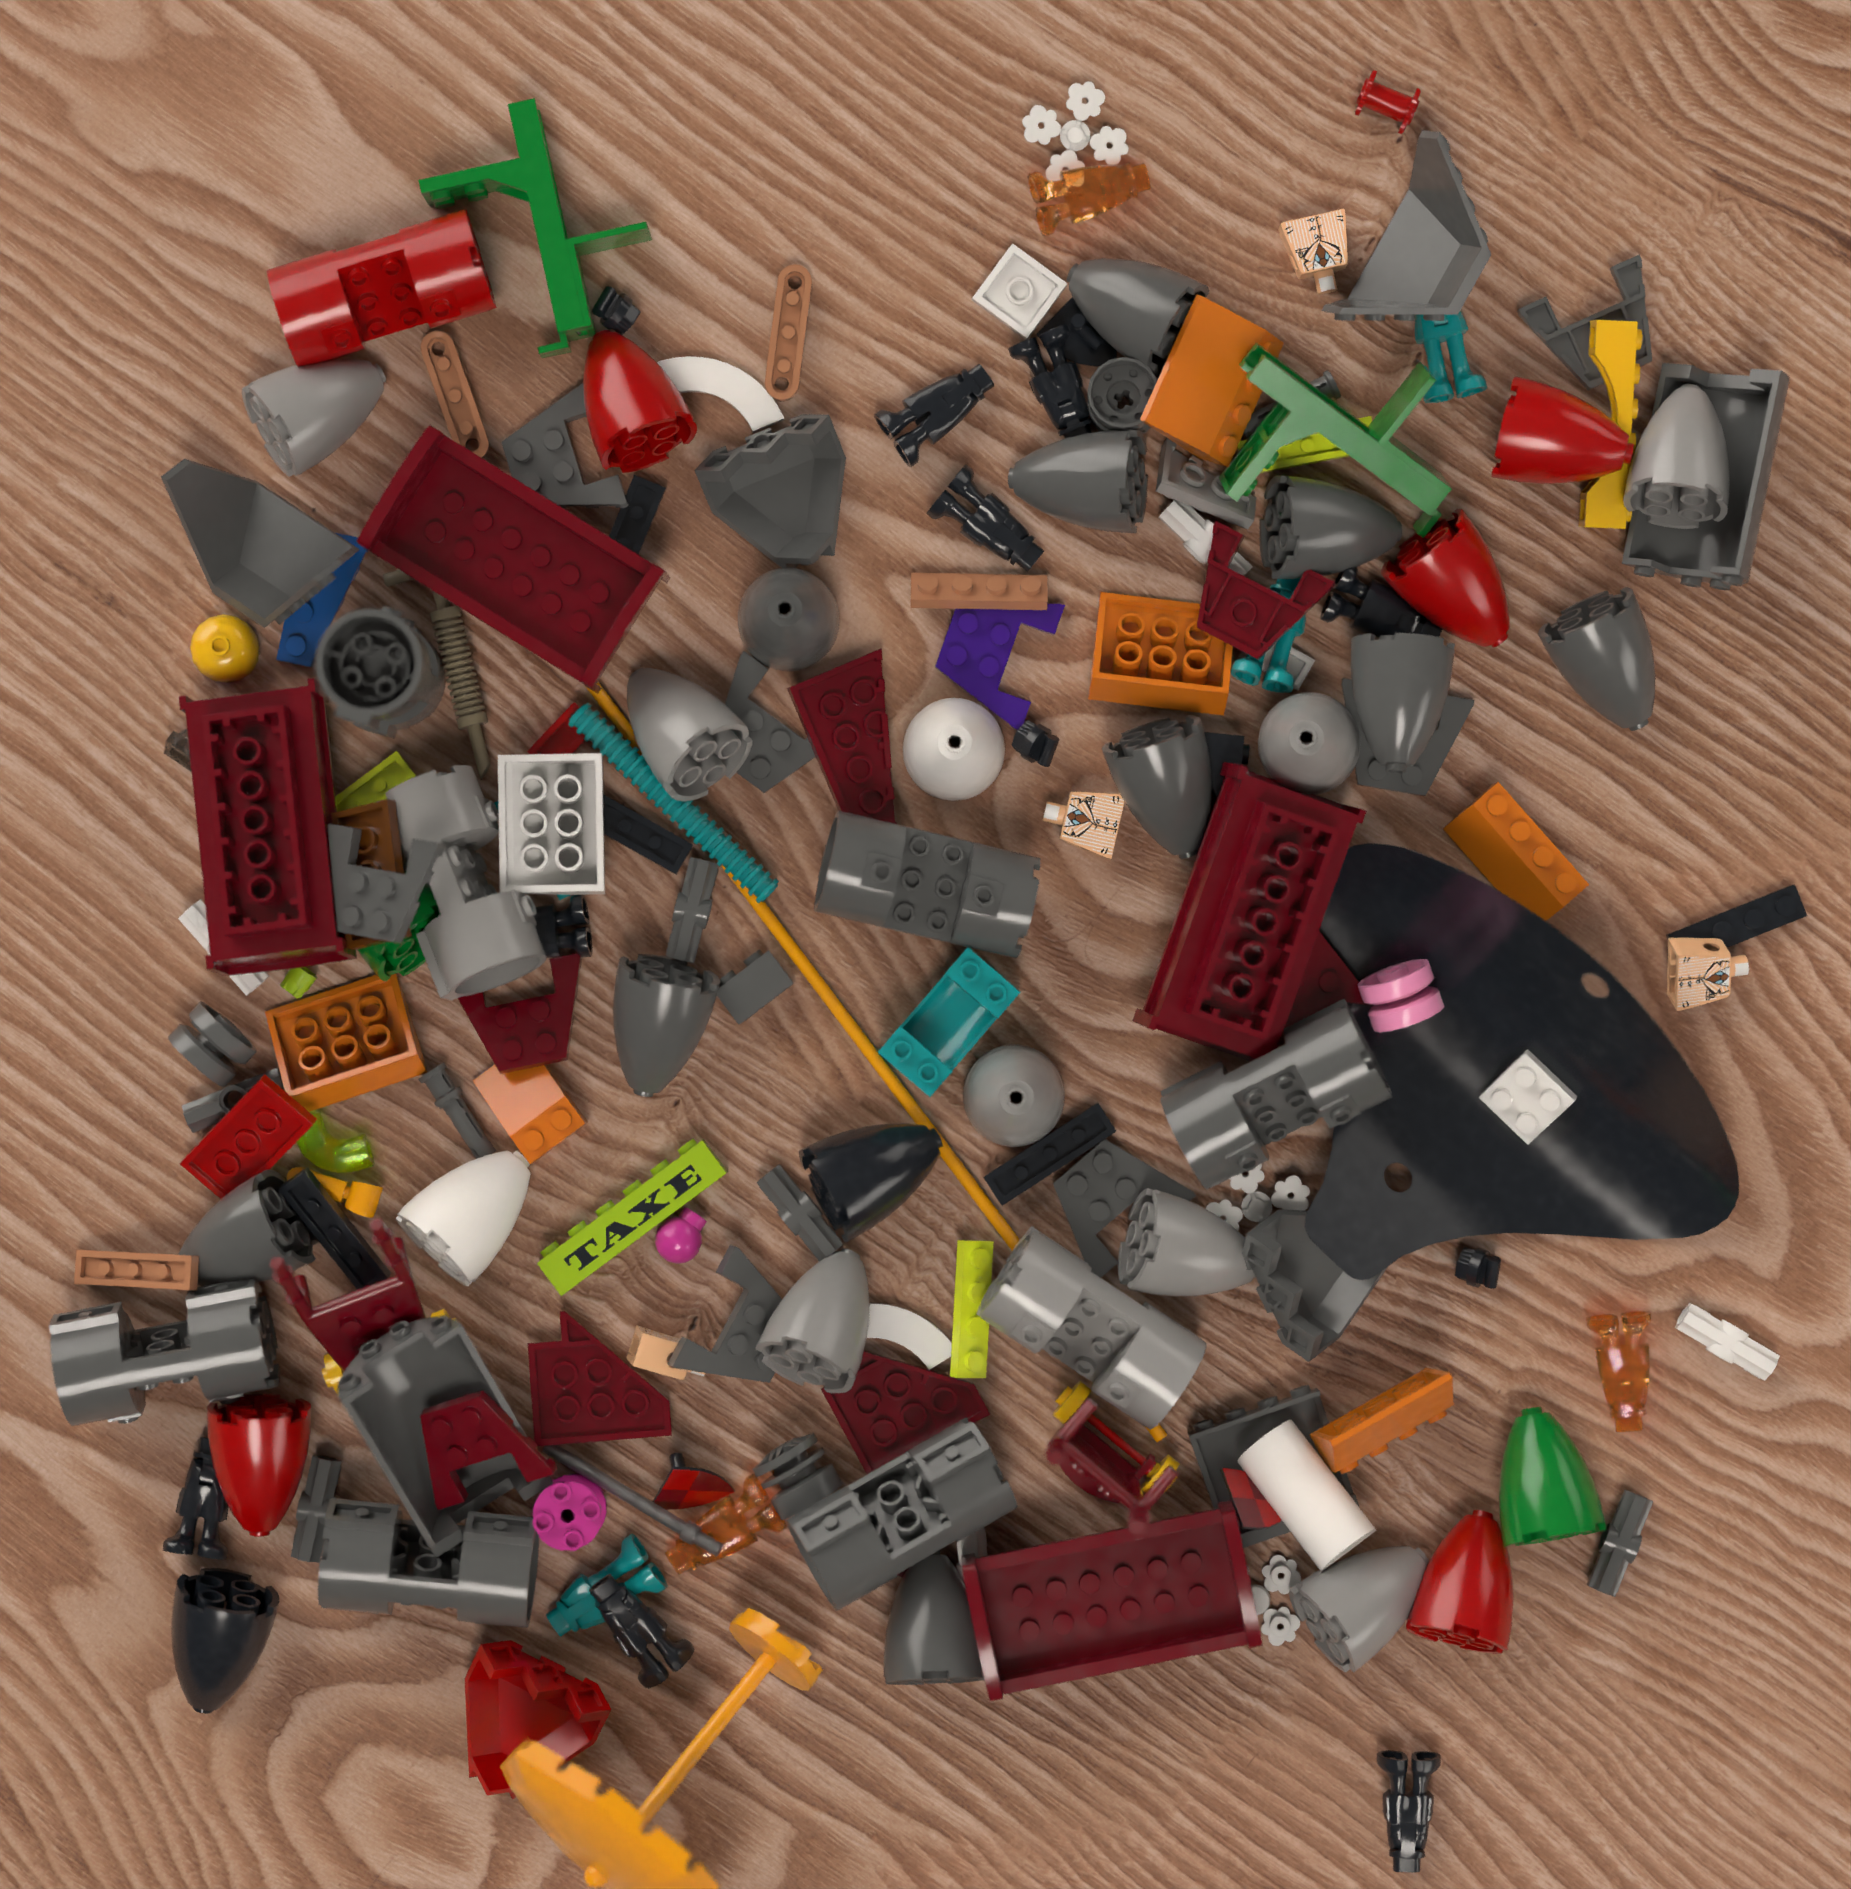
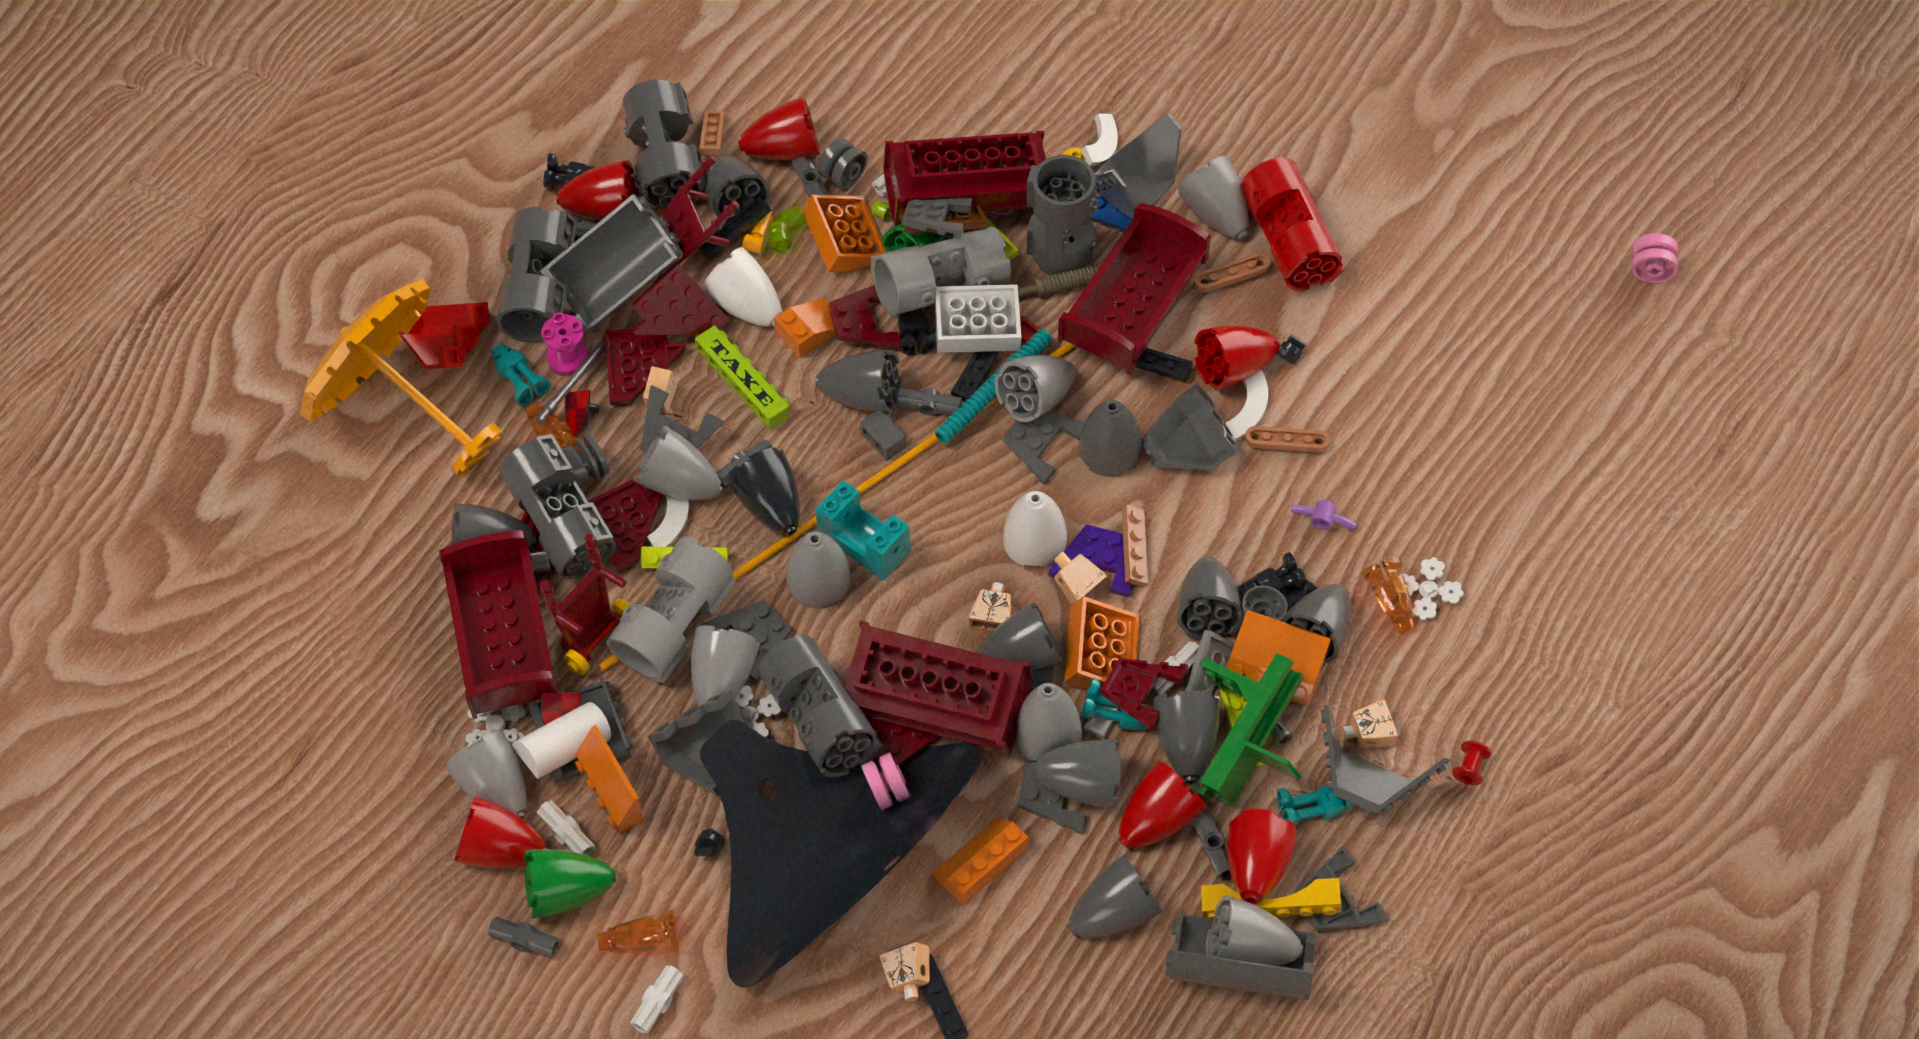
camera: 90 degrees right, 30 degrees down
black cylinder [171,1568,280,1714] -> none
red plate [180,1074,317,1199] -> none
green piece [418,98,652,358] -> none
dark grey pin [418,1063,496,1159] -> none
dark red wing [420,1390,558,1510] -> none
dark grey wing [501,383,629,508] -> none
black piece [589,1574,695,1688] -> none
dark pink piece [655,1207,707,1264] -> none
dark red wing [787,648,897,824] -> none
dark grey cylinder [814,811,1041,958] -> none
black piece [874,364,994,467] -> none
black piece [926,464,1044,572] -> none
white plate [972,243,1067,340] -> none
black plate [983,1102,1116,1206] -> none
black piece [1011,720,1060,767] -> none
black piece [1320,567,1442,638] -> none
black piece [1376,1750,1441,1873] -> none
white plate [1479,1049,1577,1145] -> none
none -> white piece [537,800,595,856]
none -> dark red wing [631,262,730,335]
none -> red cylinder [738,97,820,161]
none -> light nougat torso [1054,552,1107,605]
none -> white tile [1081,114,1118,166]
none -> dark grey piece [1192,811,1231,879]
none -> medium lavender piece [1291,500,1356,531]

